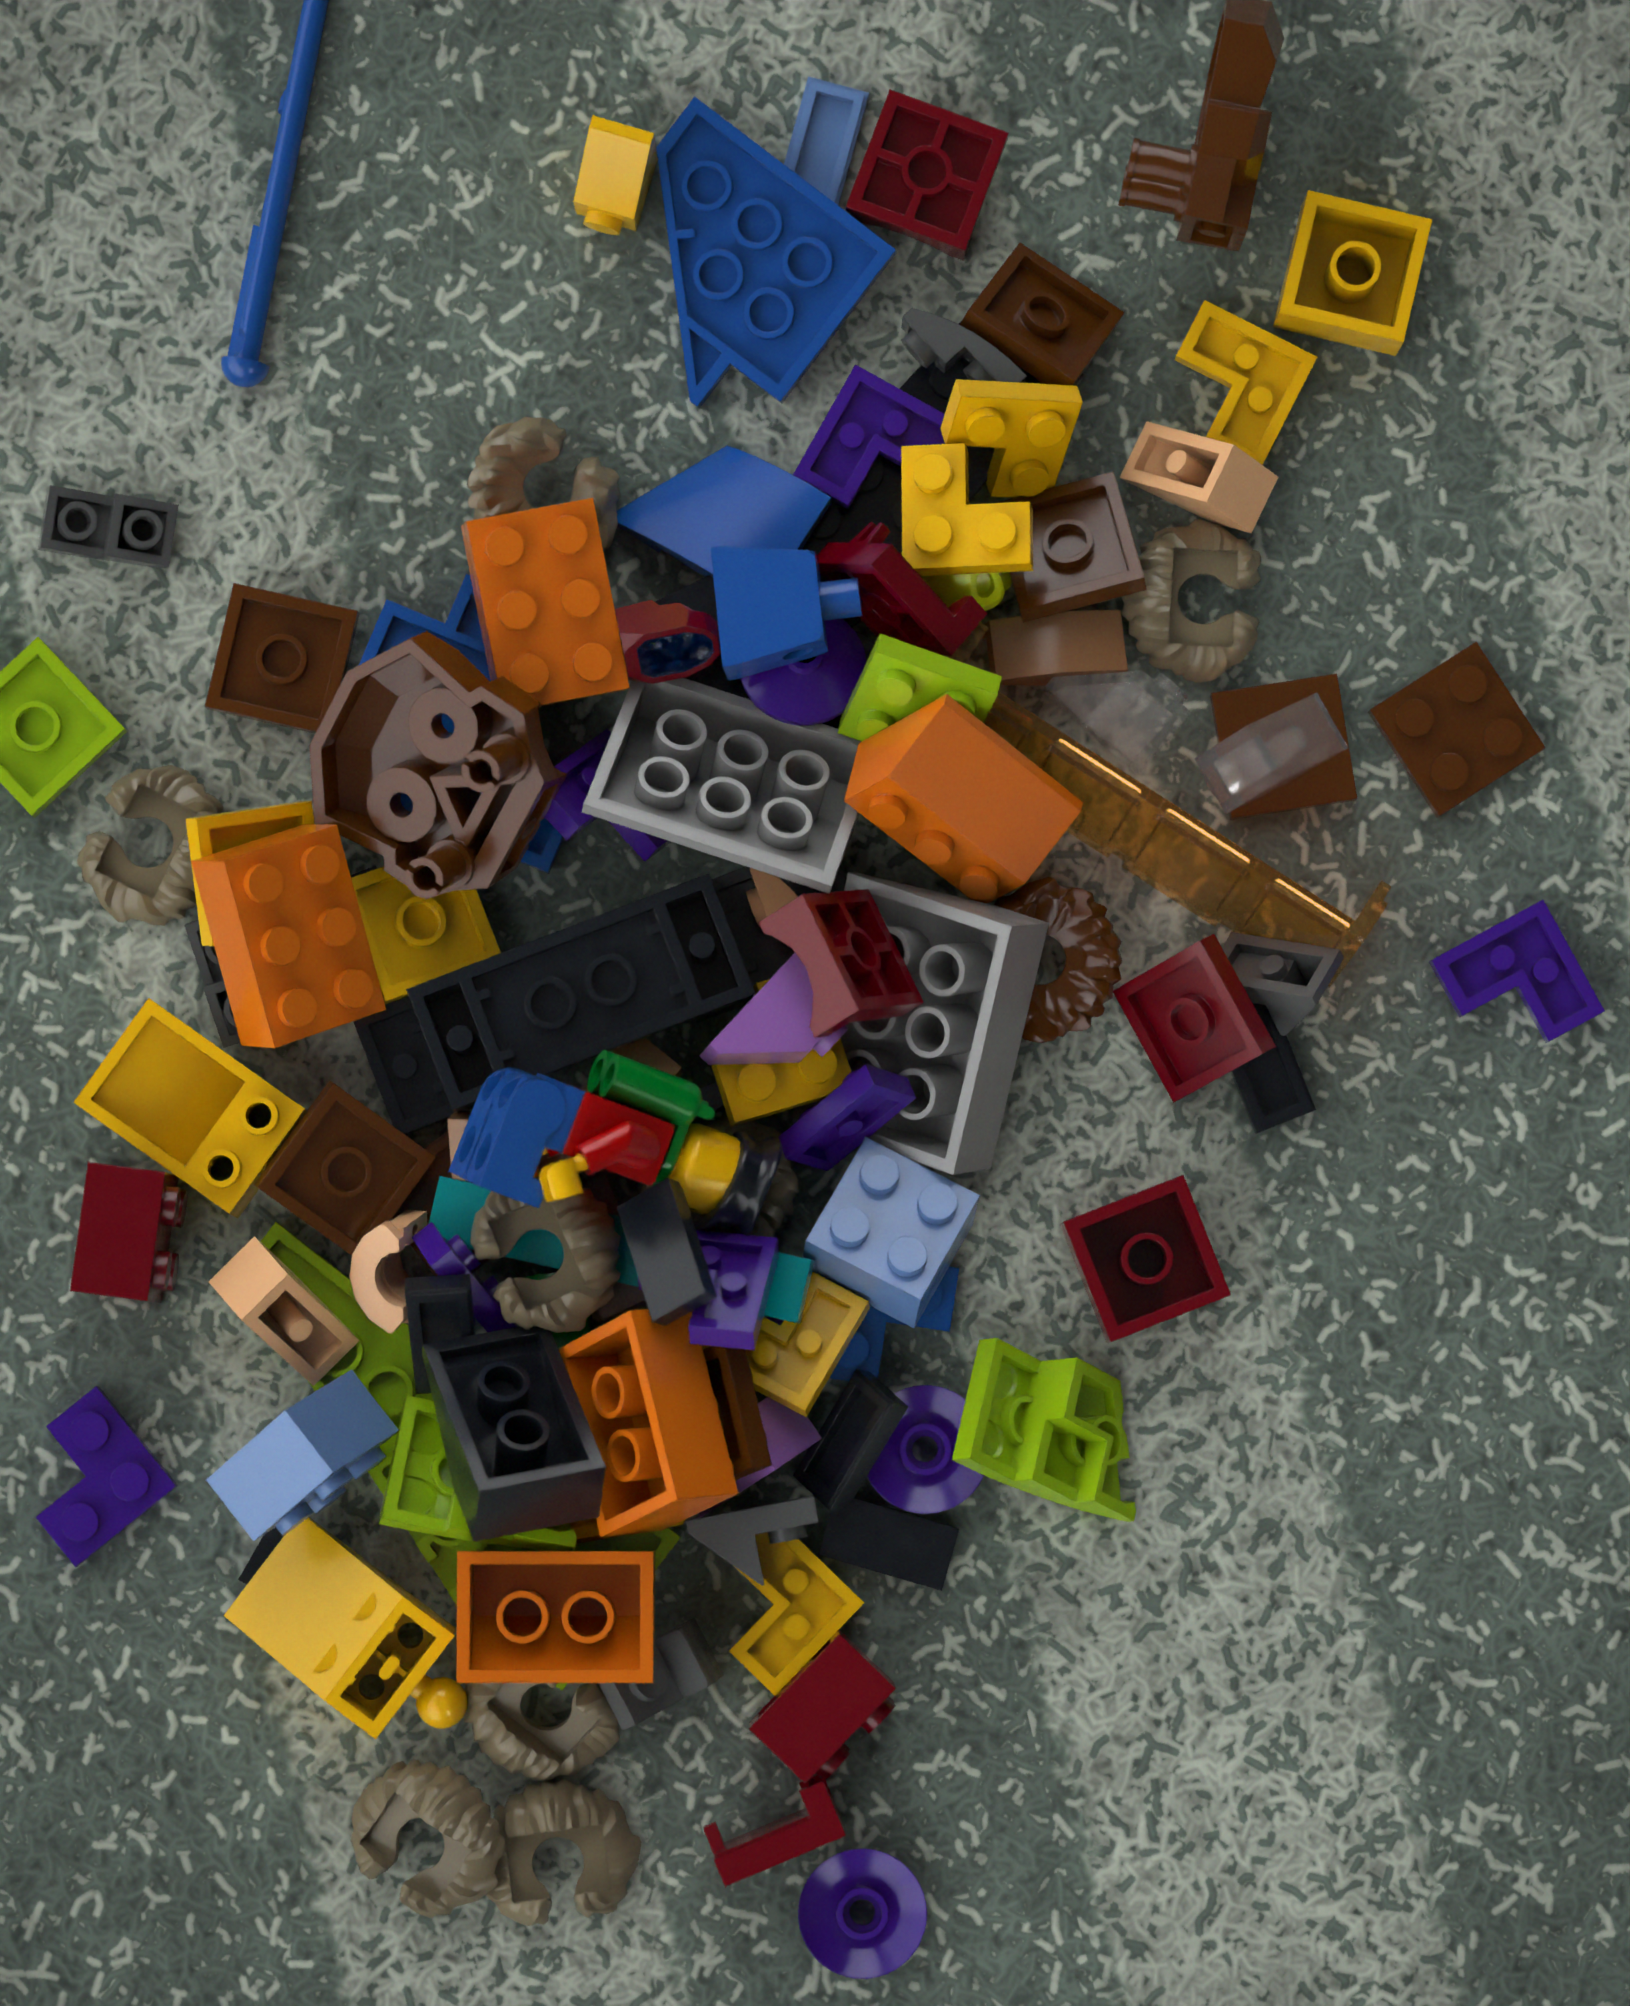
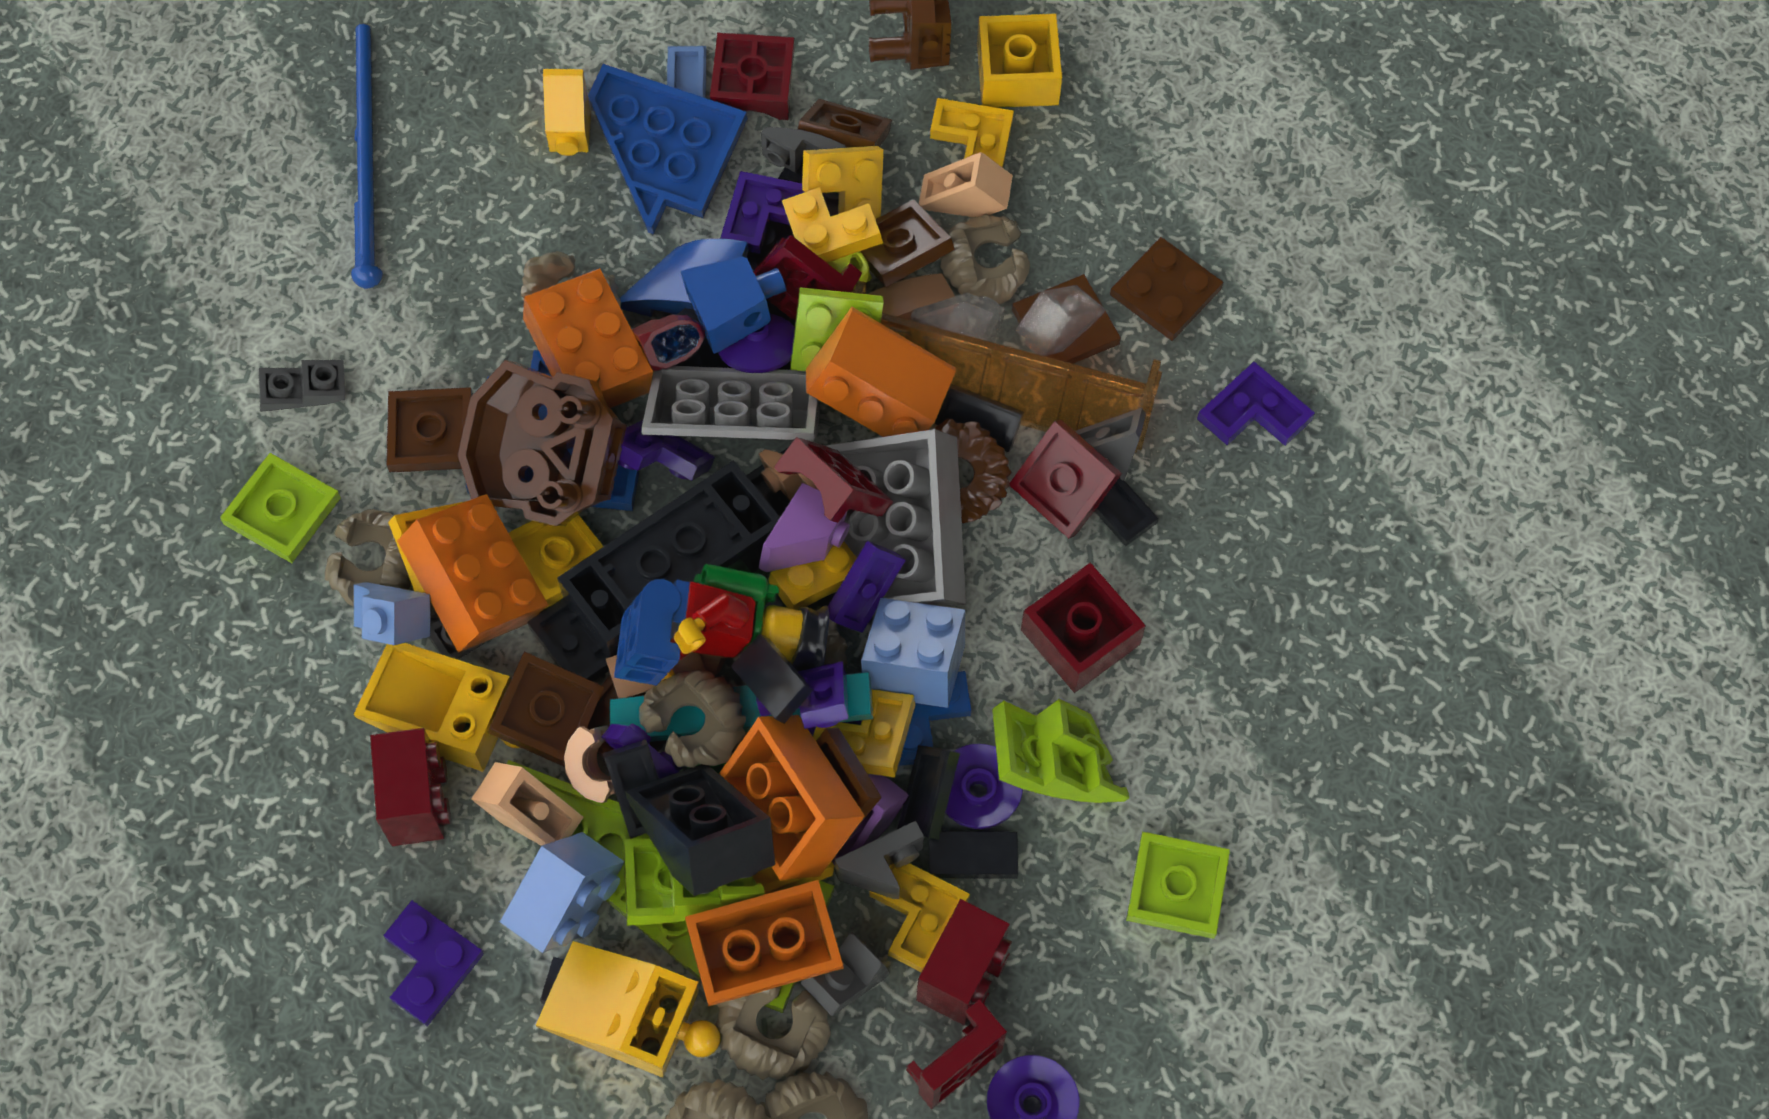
camera: 15 degrees left, 20 degrees down
none -> medium blue arch [354,582,430,645]
none -> black tile [934,384,1024,452]
none -> lime plate [1126,831,1230,939]

